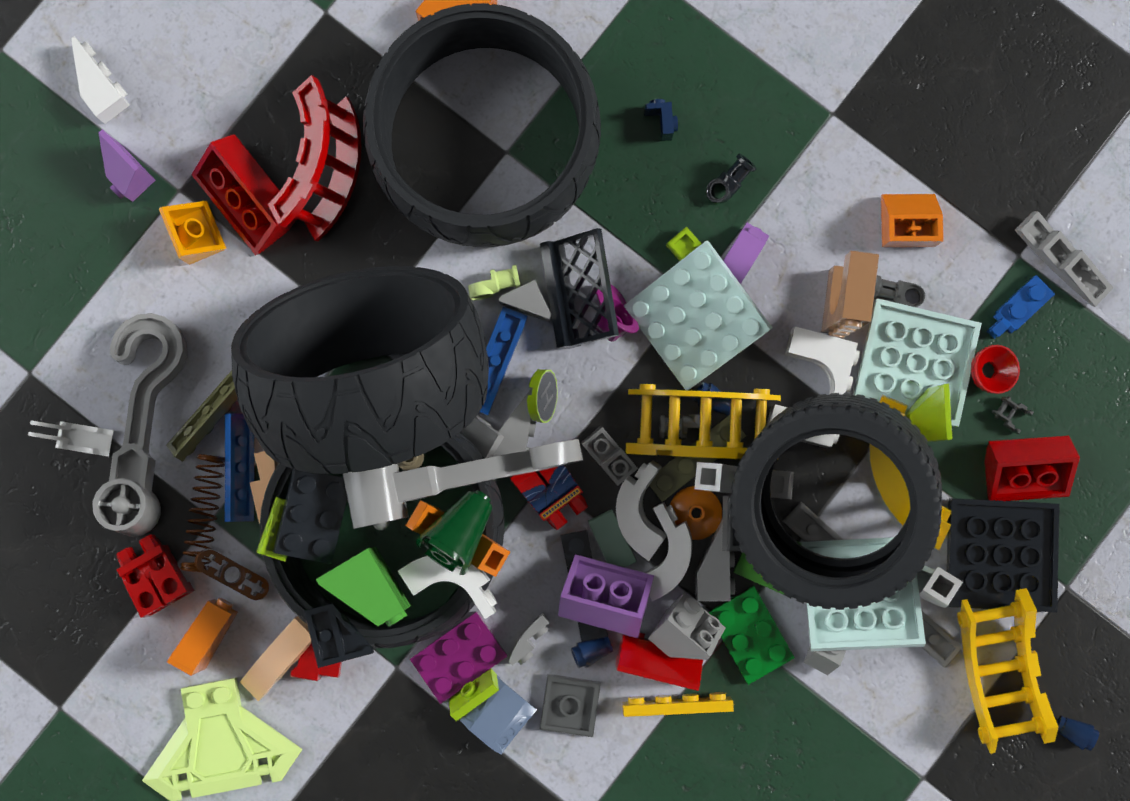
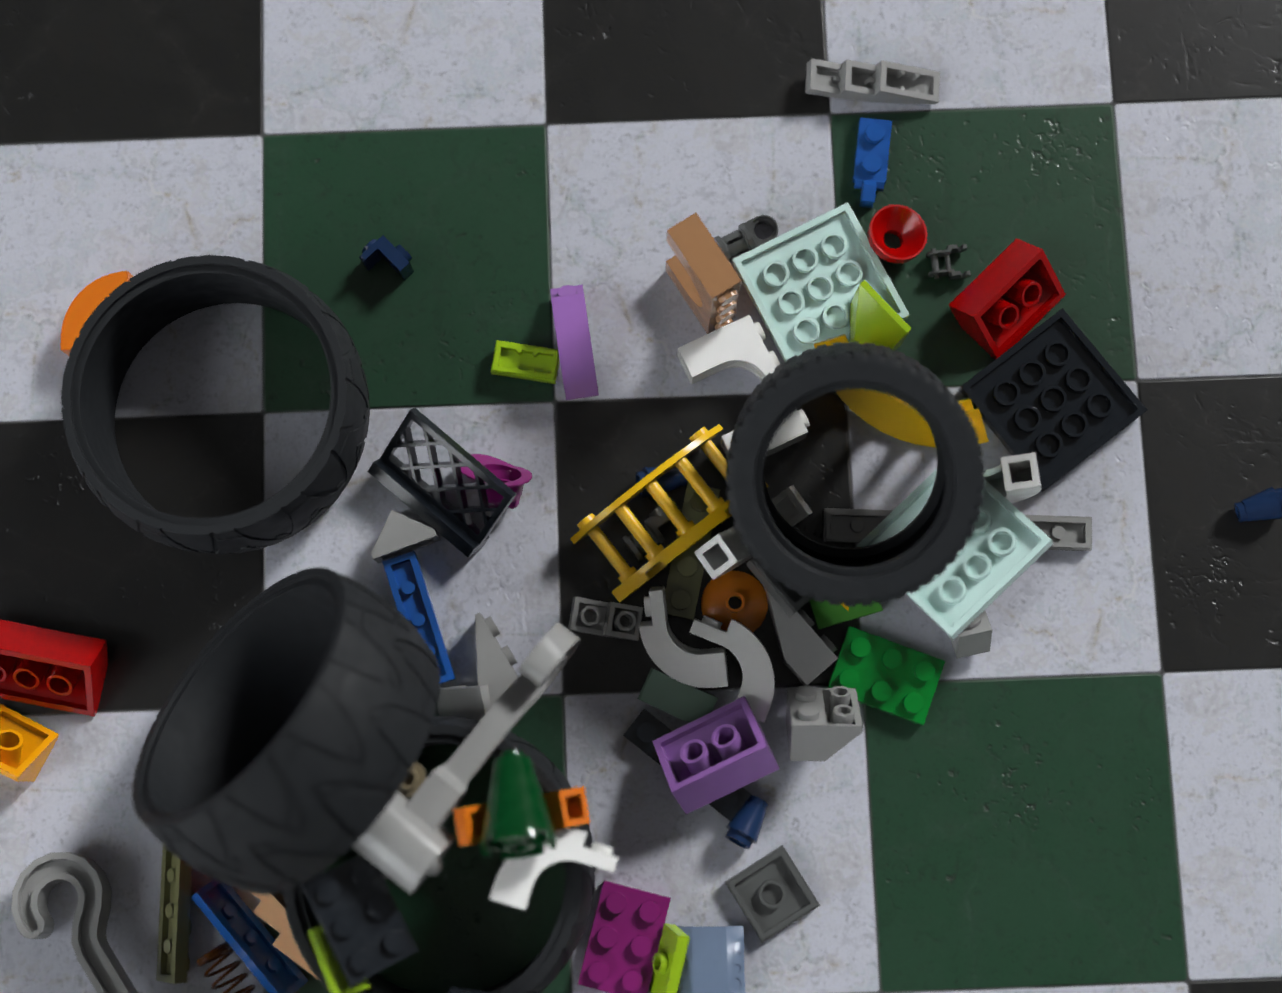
camera: 40 degrees left, 5 degrees down
red fence [268,75,361,242] -> none
bright green slope [316,547,411,627] -> none
yellowish green connector [468,265,521,300] -> none
light grey slope [509,613,549,666] -> none
hips [510,465,588,530] -> none
tile [527,369,558,423] -> none
red slope [615,632,703,691] -> none
yellow plate [622,692,734,717] -> none
light aqua plate [624,241,772,391] -> none
black connector [706,153,757,203] -> none
orange slope [881,194,944,247] -> none
yellow fence [957,588,1058,754] -> none

